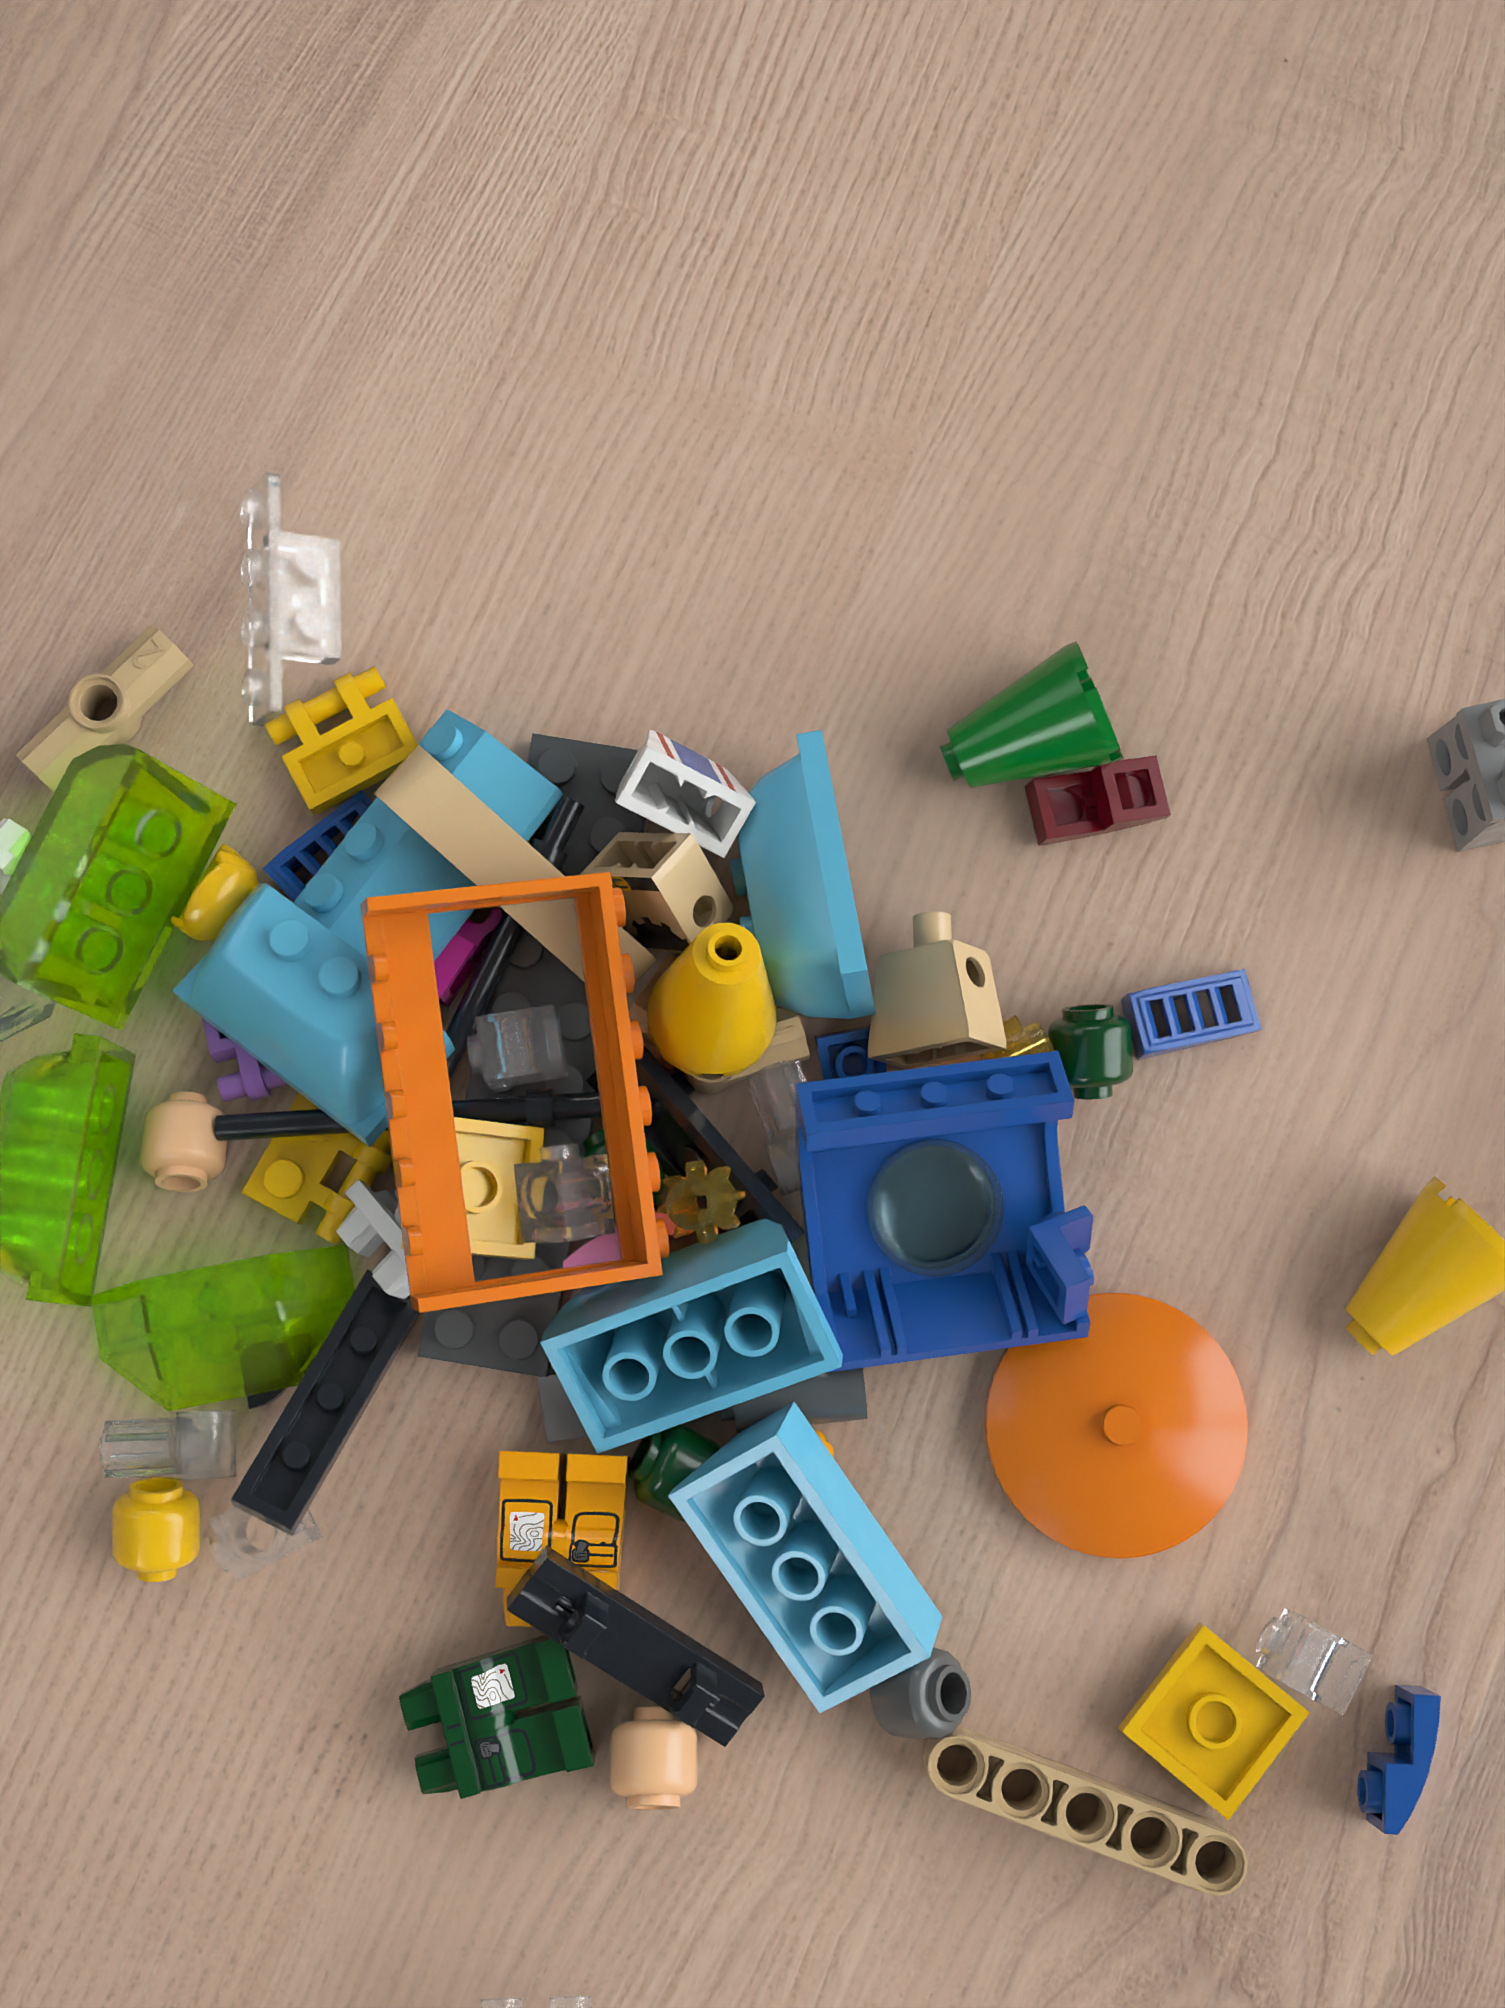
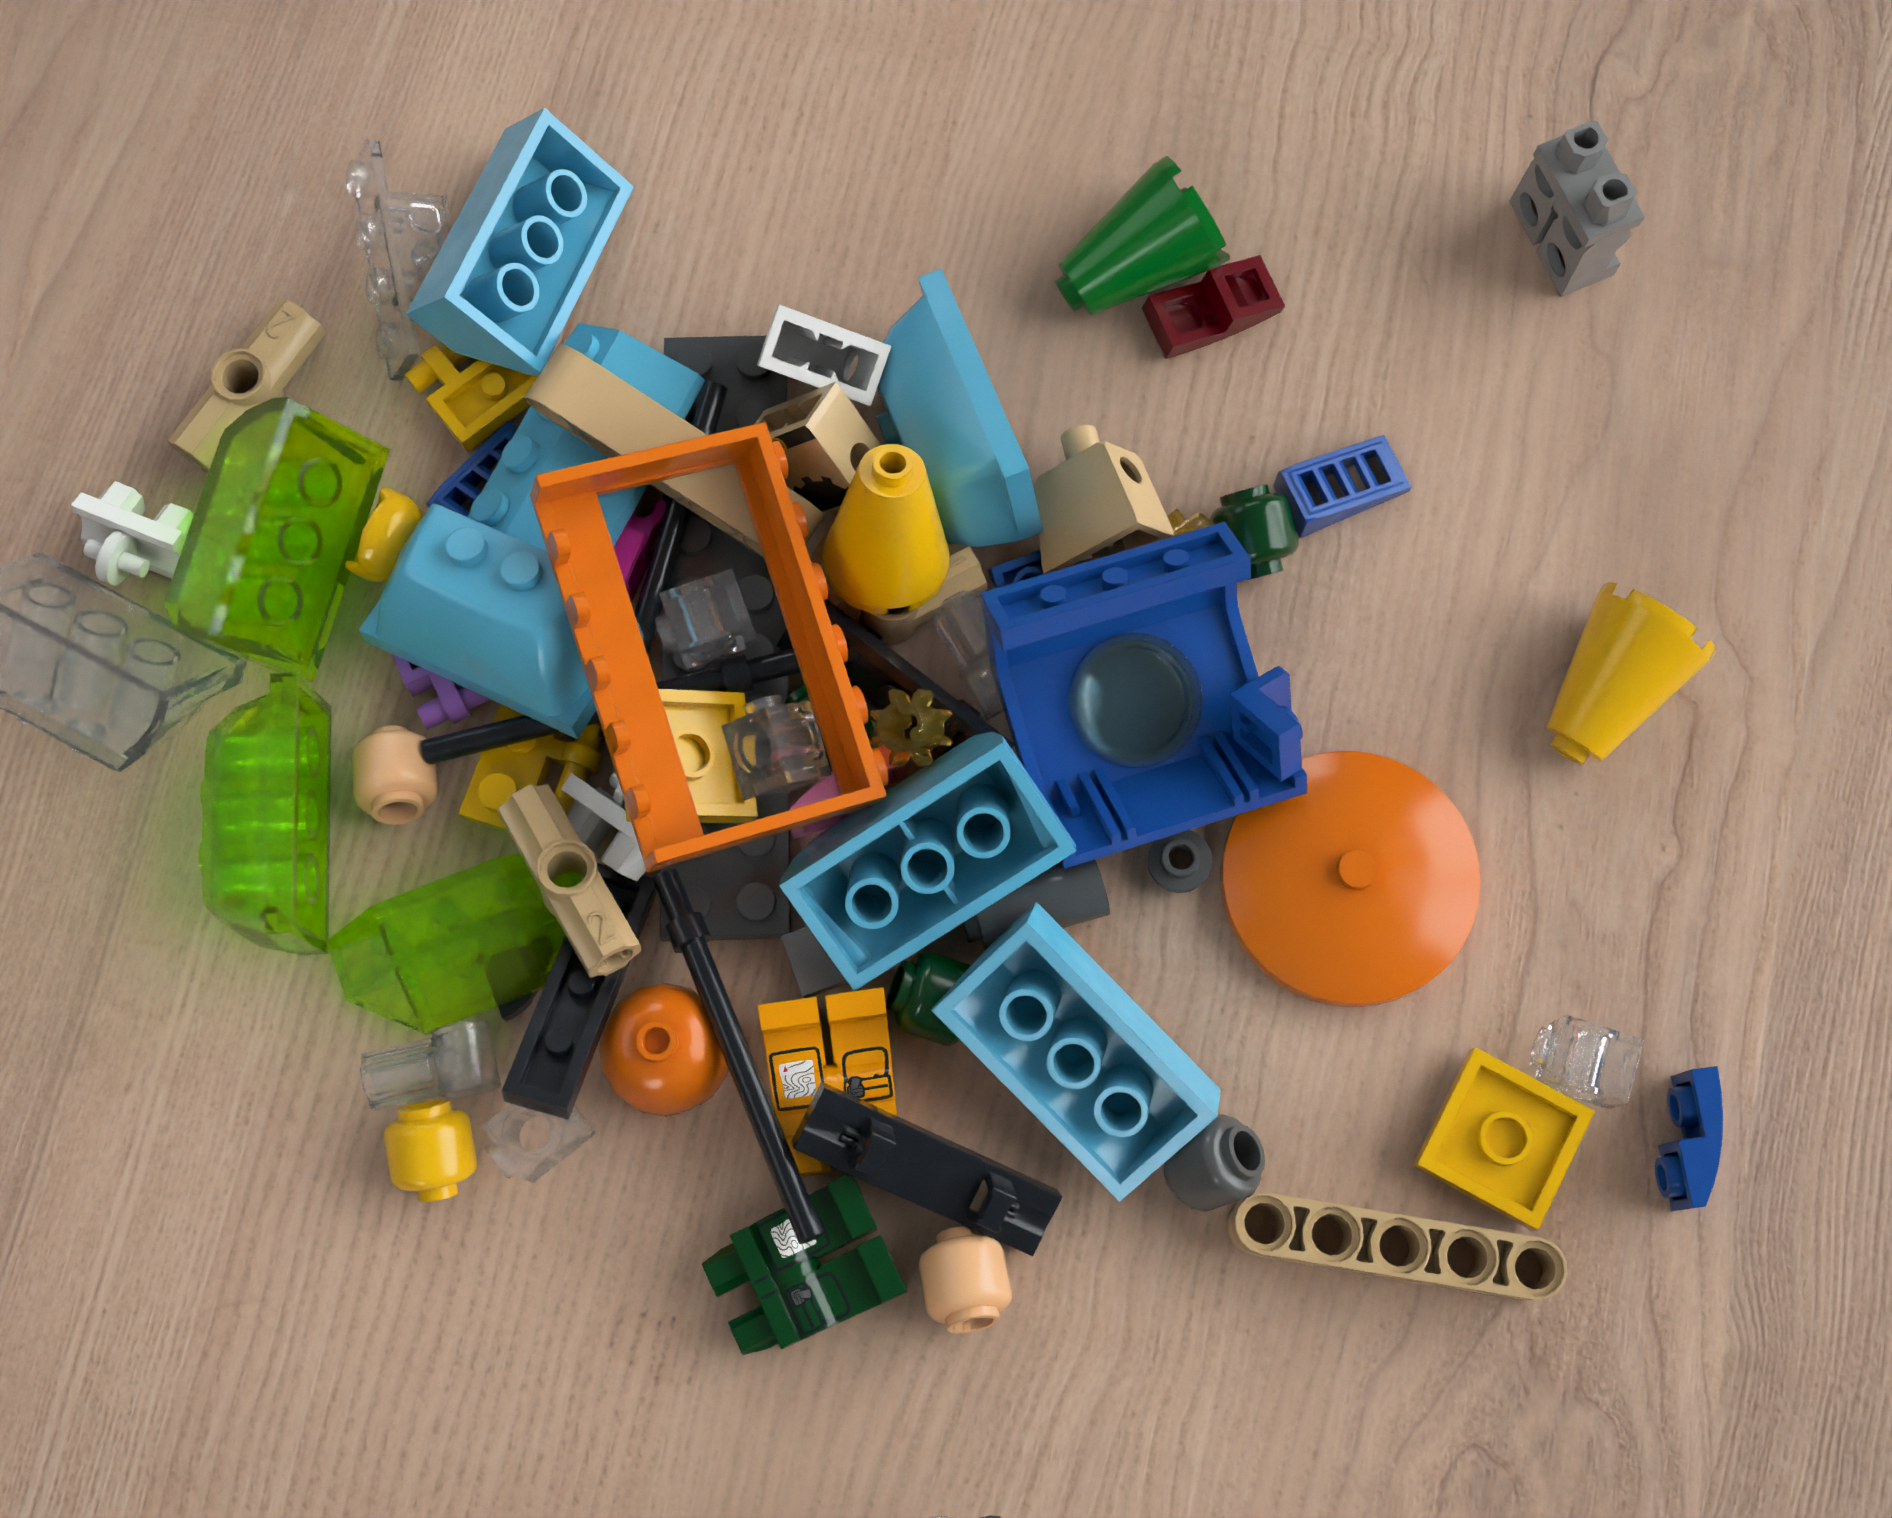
camera: 10 degrees left, 5 degrees down
none -> medium azure slope [406,108,634,376]
none -> tan piece [498,784,641,978]
none -> orange cylinder [599,983,729,1117]
none -> black bar [653,869,824,1244]
none -> dark grey plate [1147,830,1212,893]

